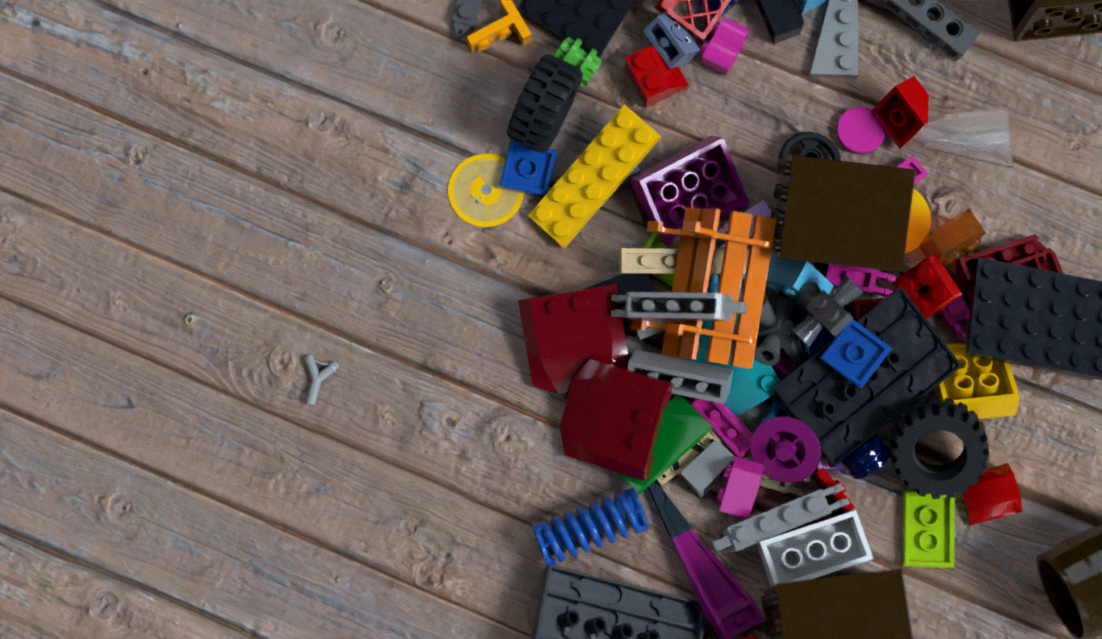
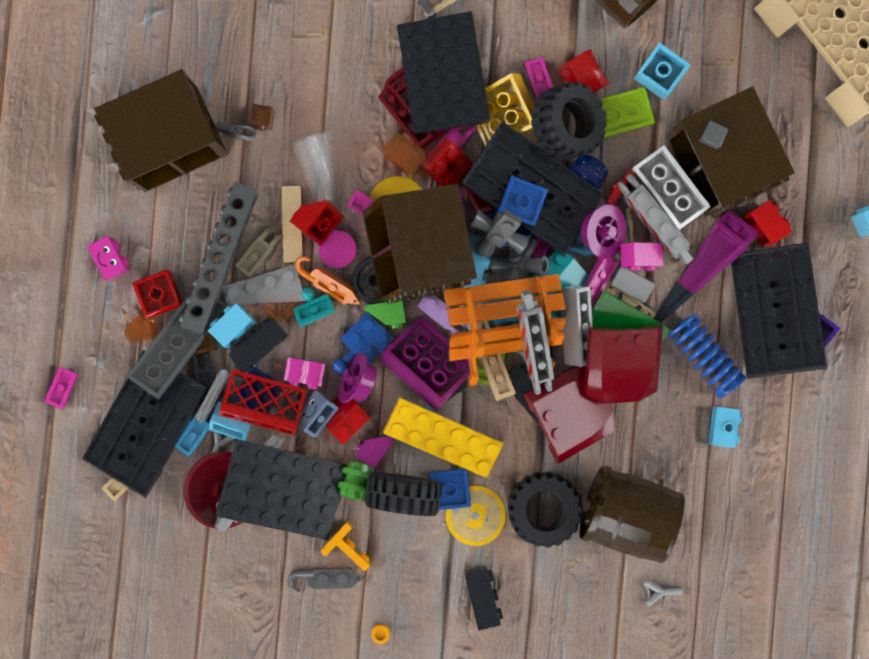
camera: 105 degrees left, 10 degrees up
none -> dark grey piece [216,122,256,141]
none -> dark tan hinge [235,226,283,278]
none -> reddish brown brick [250,104,275,131]
none -> clear orange bracket [262,302,297,323]
none -> tan tile [281,186,303,263]
none -> teal plate [293,287,336,327]
none -> orange plate [295,256,361,305]
none -> blue plate [332,312,394,373]
none -> magenta wheel [338,353,377,404]
none -> magenta slope [355,435,395,469]
none -> bright green slope [364,300,406,329]
none -> light orange tile [371,623,390,644]
none -> black brick [464,566,503,631]
none -> black tyre [507,471,583,548]
none -> dark pink plate [524,57,553,100]
none -> dark brown piece [579,465,685,563]
none -> medium azure brick [634,42,691,101]
none -> dark grey piece [699,121,728,149]
none -> medium azure brick [708,406,742,448]

